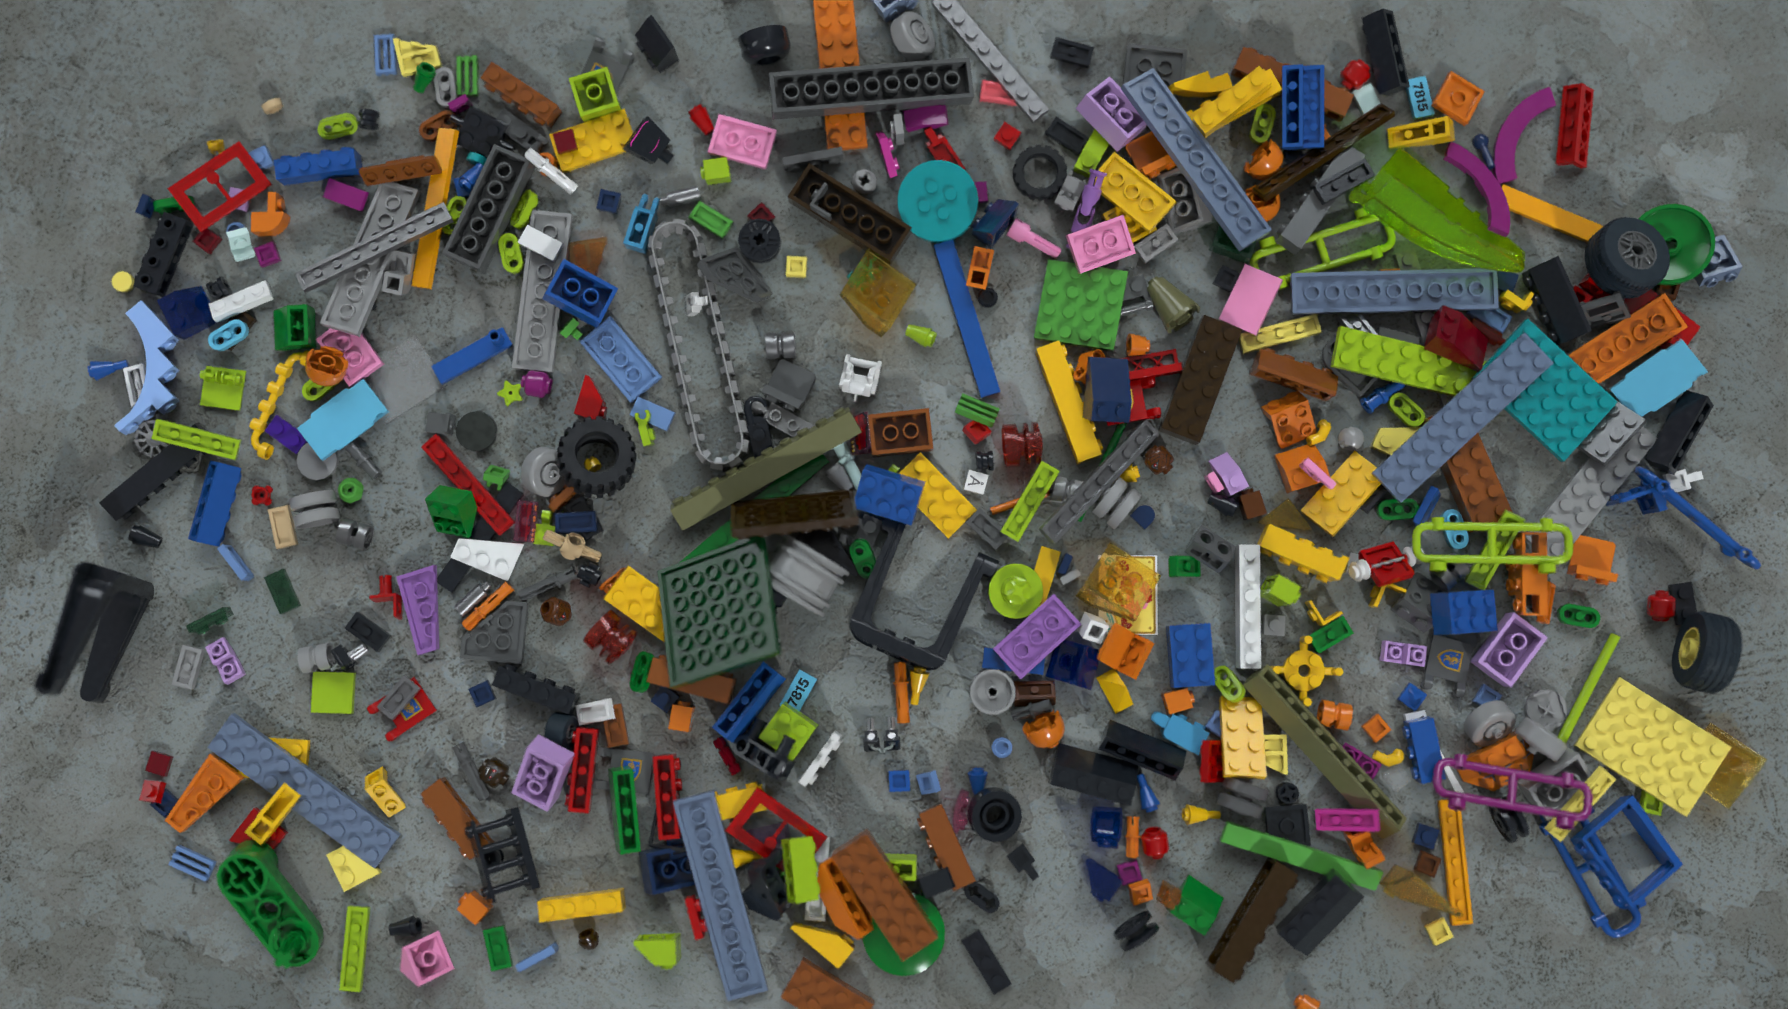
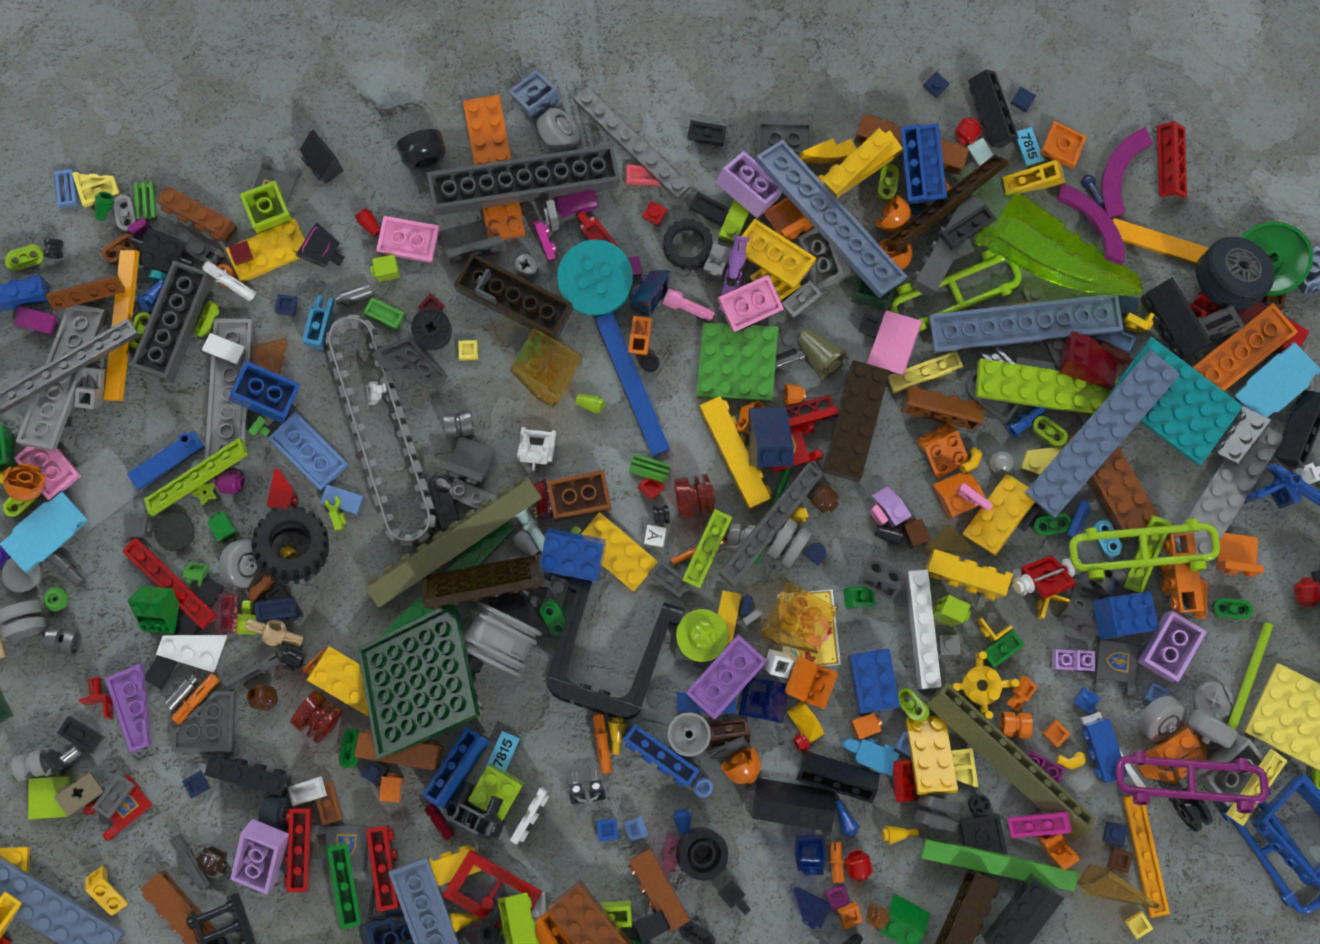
camera: 15 degrees left, 5 degrees down
lime plate [498,233,524,274] -> none
none -> dark tan brick [54,772,105,817]
none -> lime plate [144,438,248,516]
none -> green brick [207,512,240,544]
none -> blue brick [624,724,700,787]
none -> red plate [792,733,810,752]
none -> dark blue plate [923,71,950,98]
none -> orange plate [1007,675,1038,712]
none -> dark blue tile [1010,87,1037,112]

